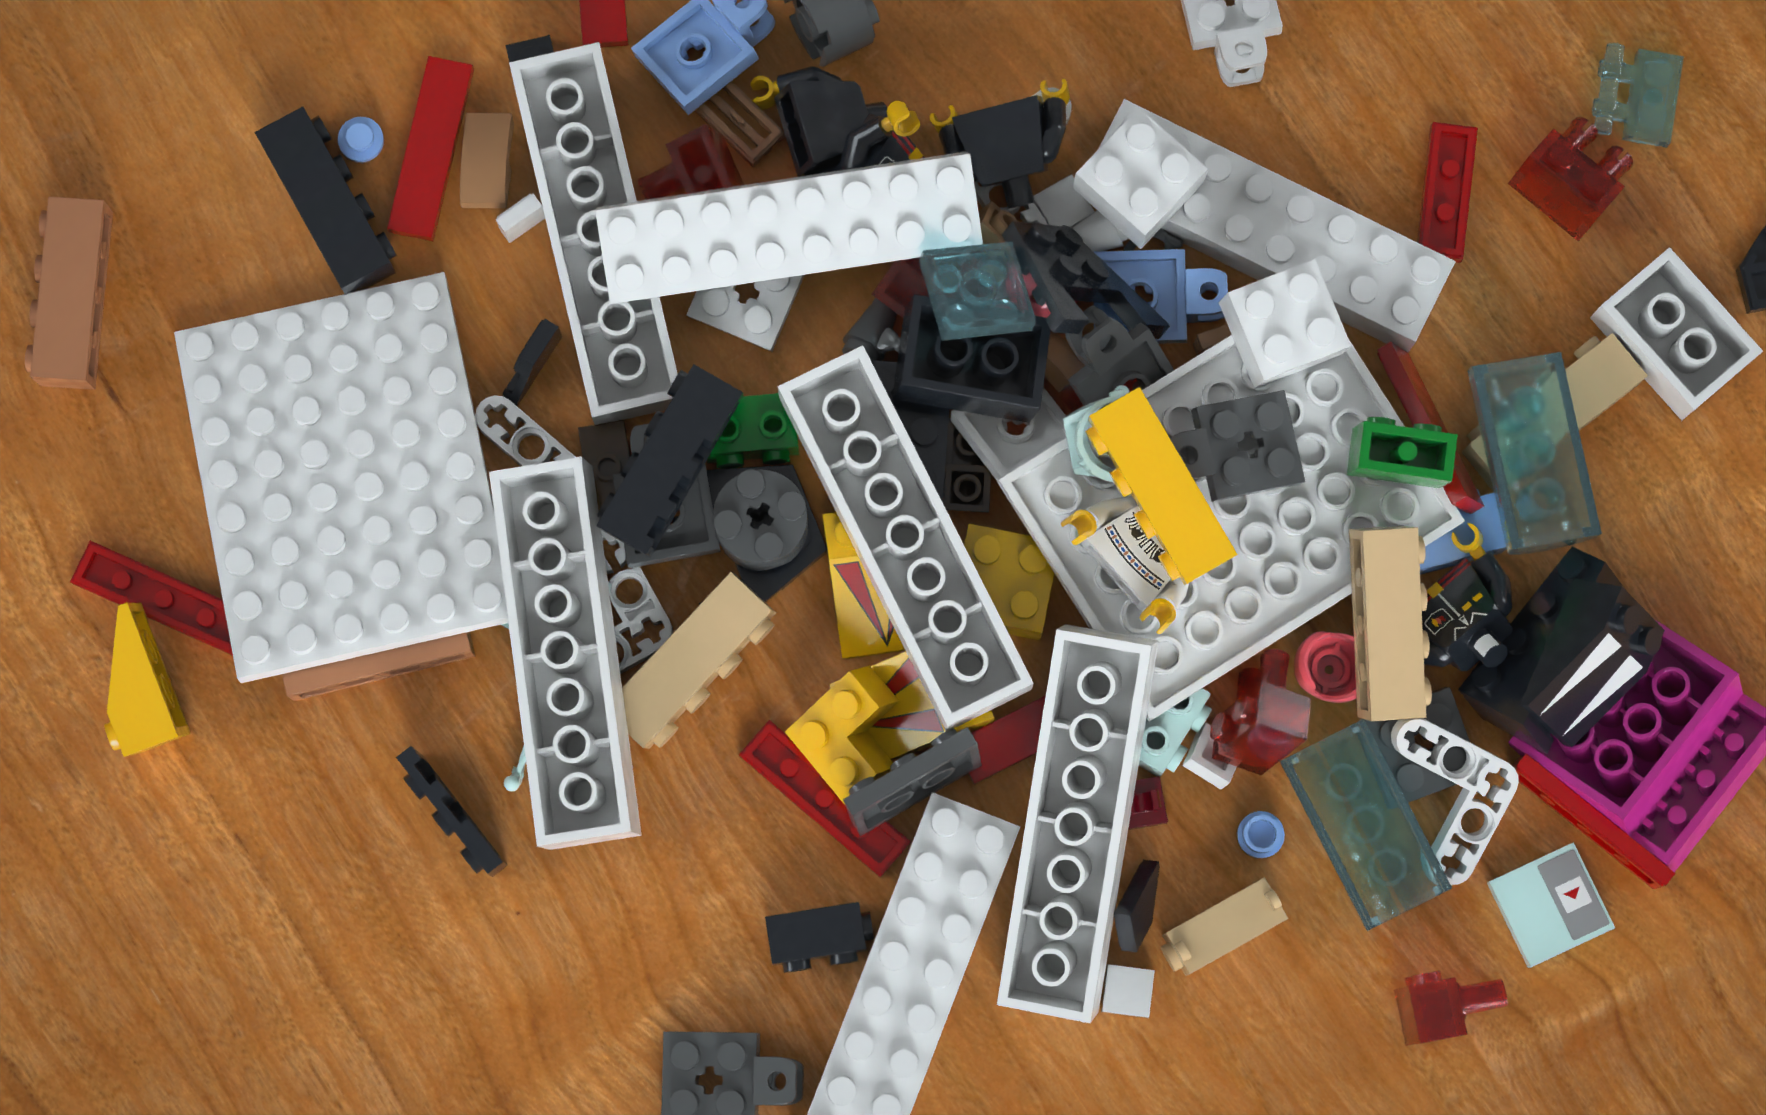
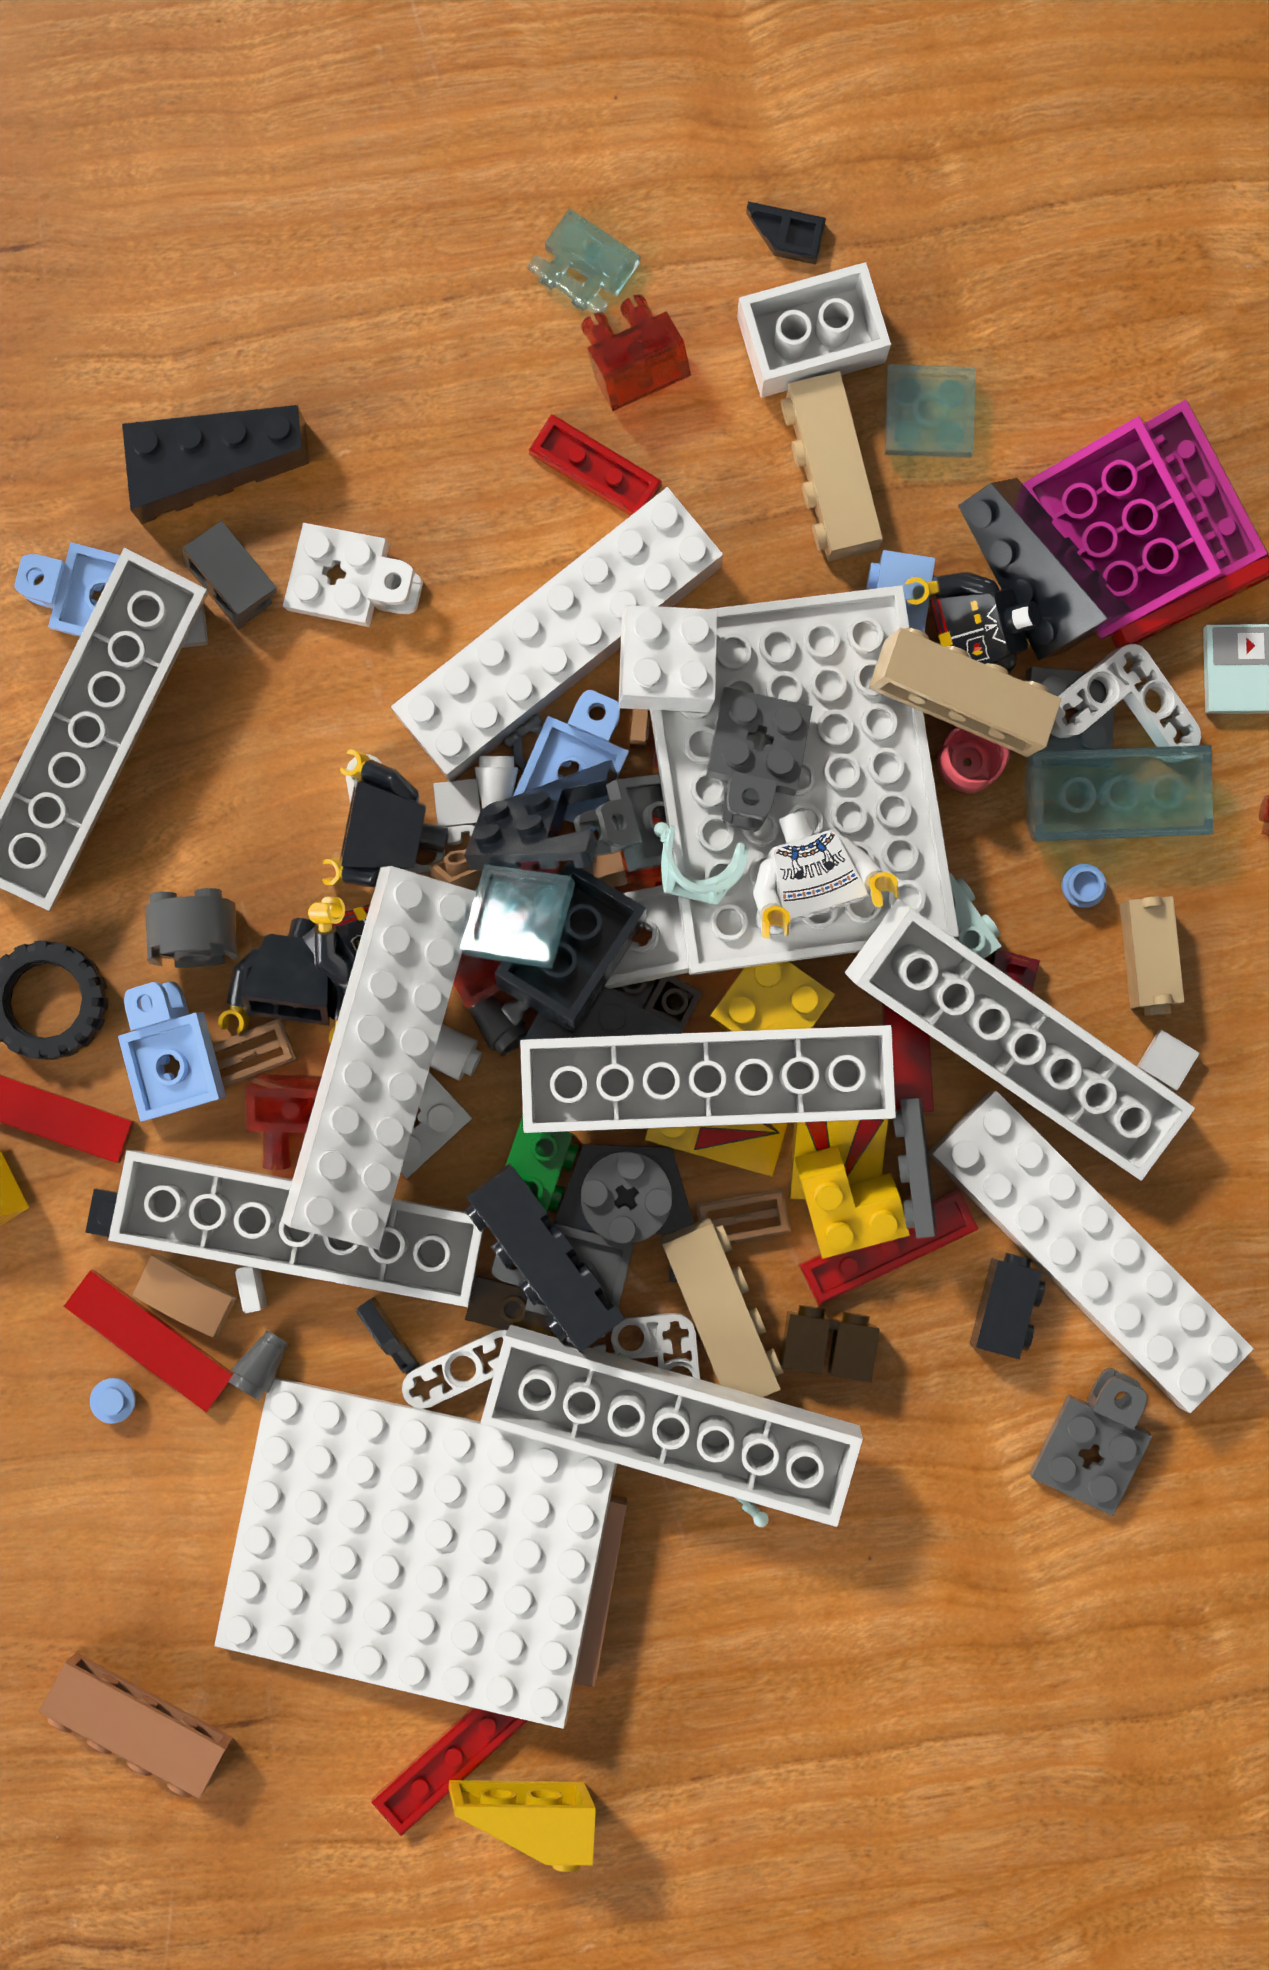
camera: 65 degrees left, 5 degrees up
black brick [255,107,397,295] -> none
black wing [396,746,507,877] -> none
white brick [1073,107,1208,249] -> none
yellow brick [1085,387,1238,585] -> none
black tile [1114,859,1160,952] -> none
white plate [1182,723,1245,790] -> none
clear red brick [1210,649,1311,775] -> none
green brick [1347,417,1458,488] -> none
red tile [1377,341,1484,514] -> none
clear light blue brick [1467,352,1602,555] -> none
black slope [1520,578,1665,747] -> none
none -> dark grey cone [228,1330,289,1401]
none -> white brick [430,1024,482,1080]
none -> medium nougat tile [696,1188,791,1244]
none -> dark brown piece [779,1305,880,1382]
none -> clear light blue plate [884,364,975,458]

